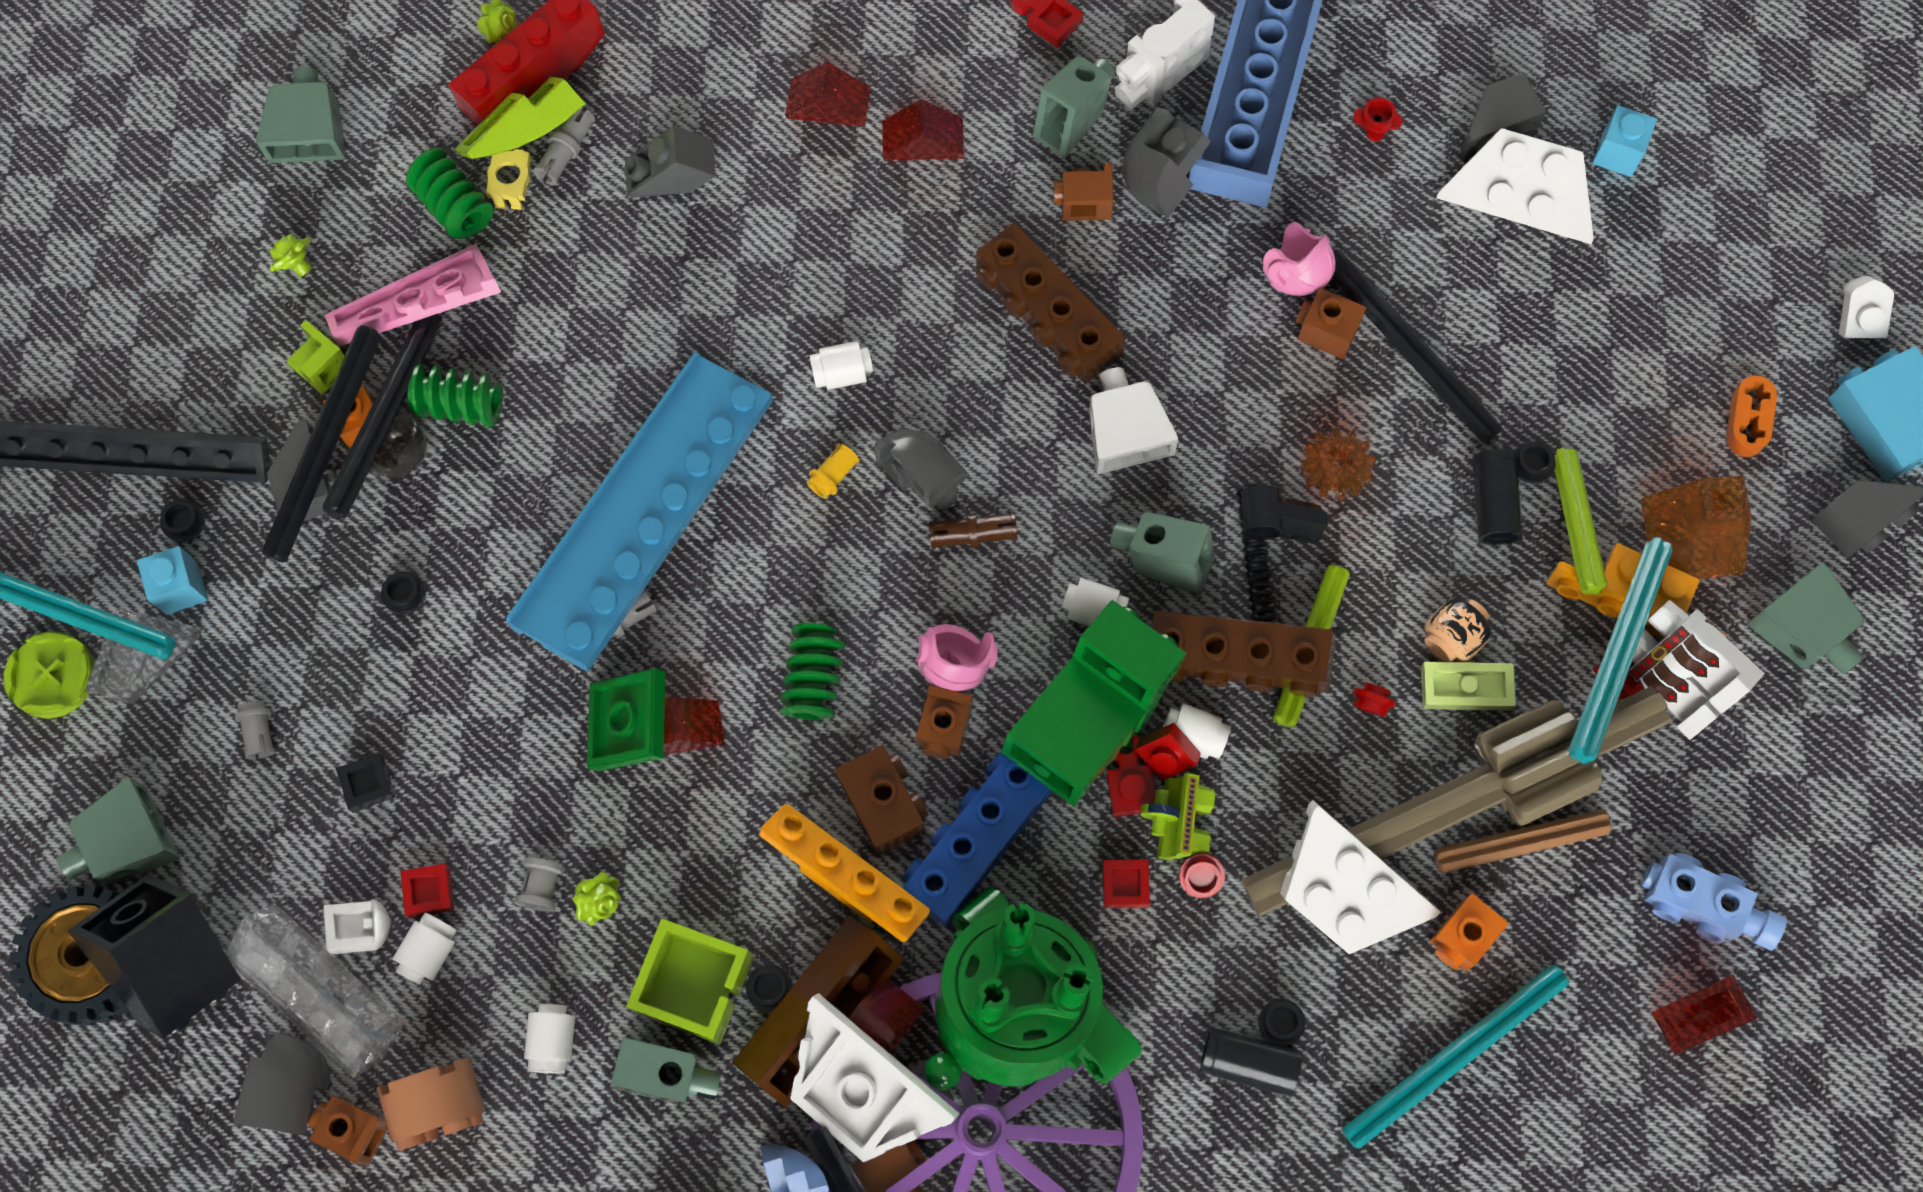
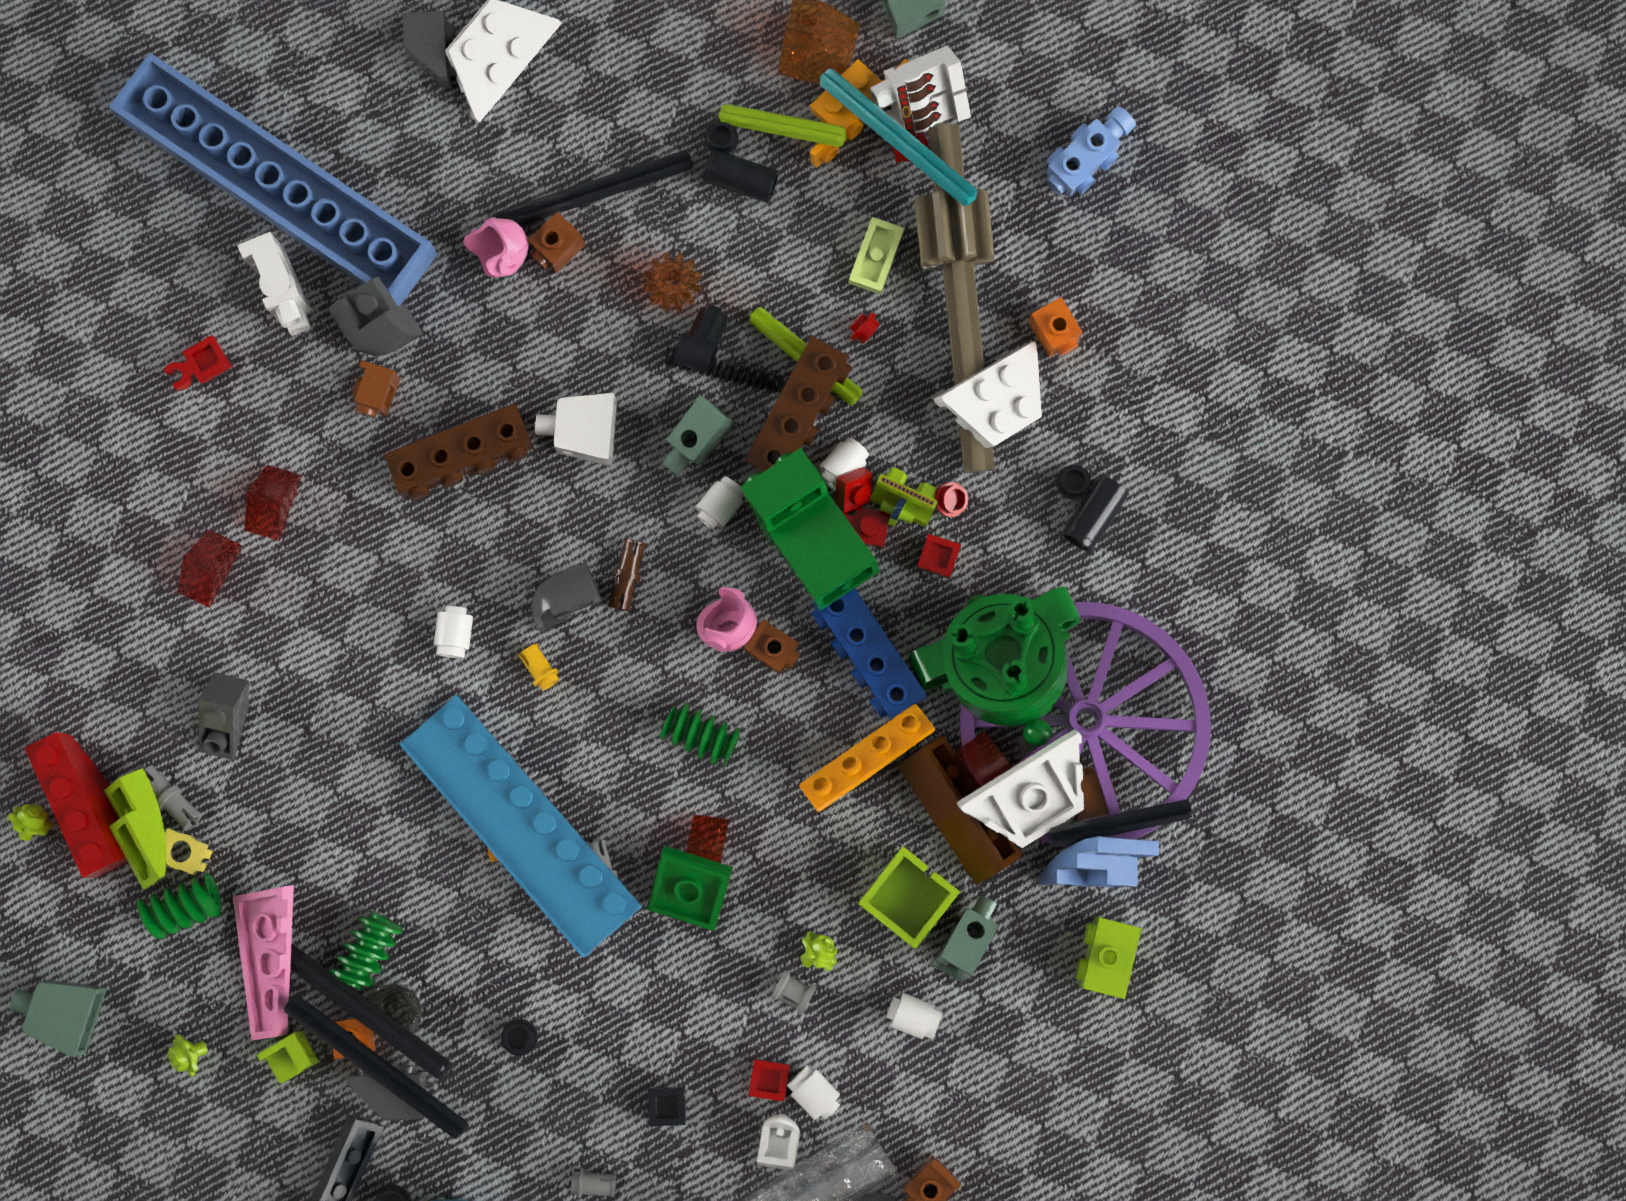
camera: 75 degrees left, 10 degrees up
nougat brick [377,1057,486,1151] -> none
black plate [746,965,792,1012] -> none
reddish brown brick [835,745,929,856] -> none
sand green torso [1033,56,1115,158] -> none
teal axle [1342,965,1569,1148] -> none
red plate [1353,97,1402,142] -> none
light nougat head [1424,598,1491,662] -> none
medium nougat axle [1434,809,1612,873] -> none
clear red slope [1651,975,1757,1055] -> none

